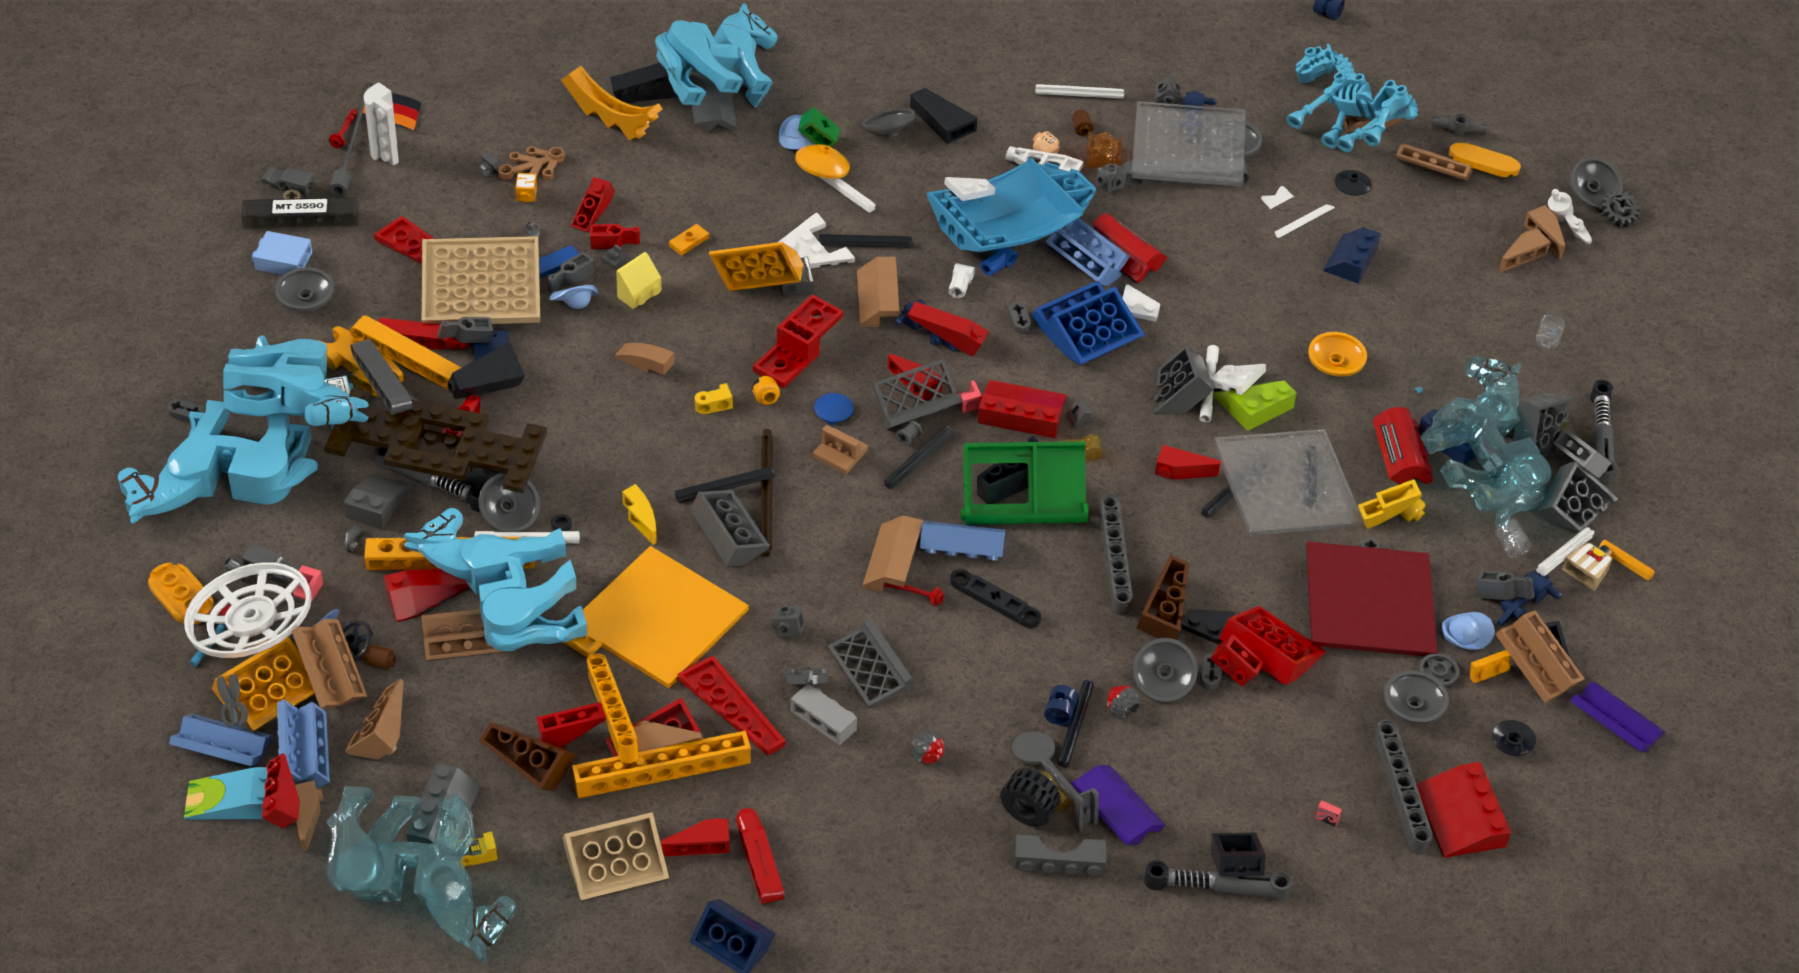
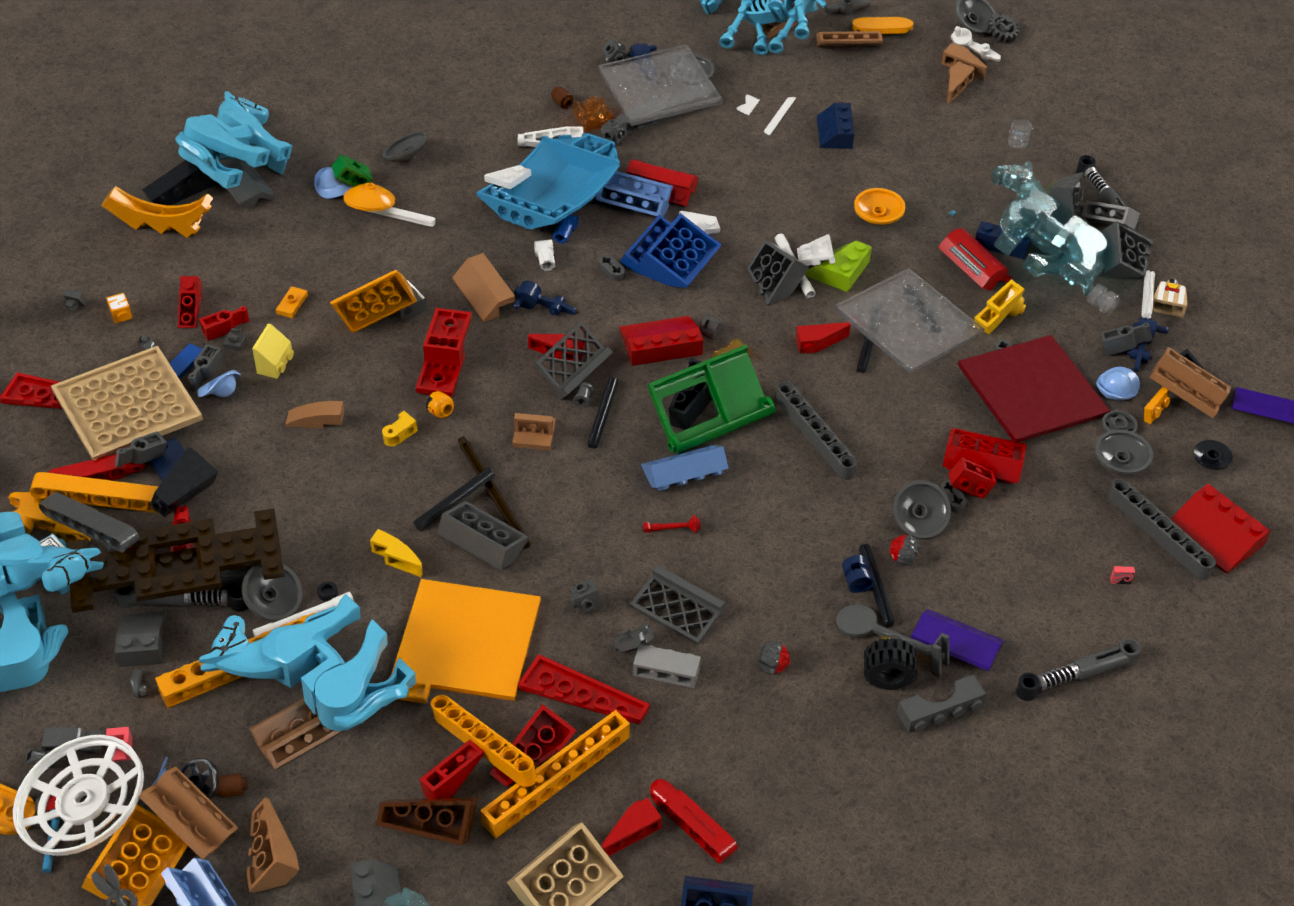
camera: 25 degrees left, 0 degrees up
red wedge [384,569,470,622] -> none
medium nougat plant [498,146,566,180] -> none
medium nougat slope [633,721,704,752] -> none
white wing [779,213,855,268] -> none
blue dish [814,393,854,425] -> none
black axle [819,234,912,247] -> none
medium nougat slope [862,516,923,592] -> none
red wedge [907,302,989,357] -> none
black slope [910,88,978,144] -> none
black piece [950,568,1041,628] -> none
coral panel [957,380,982,413] -> none
light nougat head [1033,131,1060,154] -> none
white axle [1035,84,1124,99] -> none
reddish brown wedge [1136,555,1189,640] -> none
black wing [1181,609,1235,644] -> none
black window [1211,832,1265,876] -> none
black dish [1335,170,1371,196] -> none
light orange axle [1599,540,1655,580] -> none

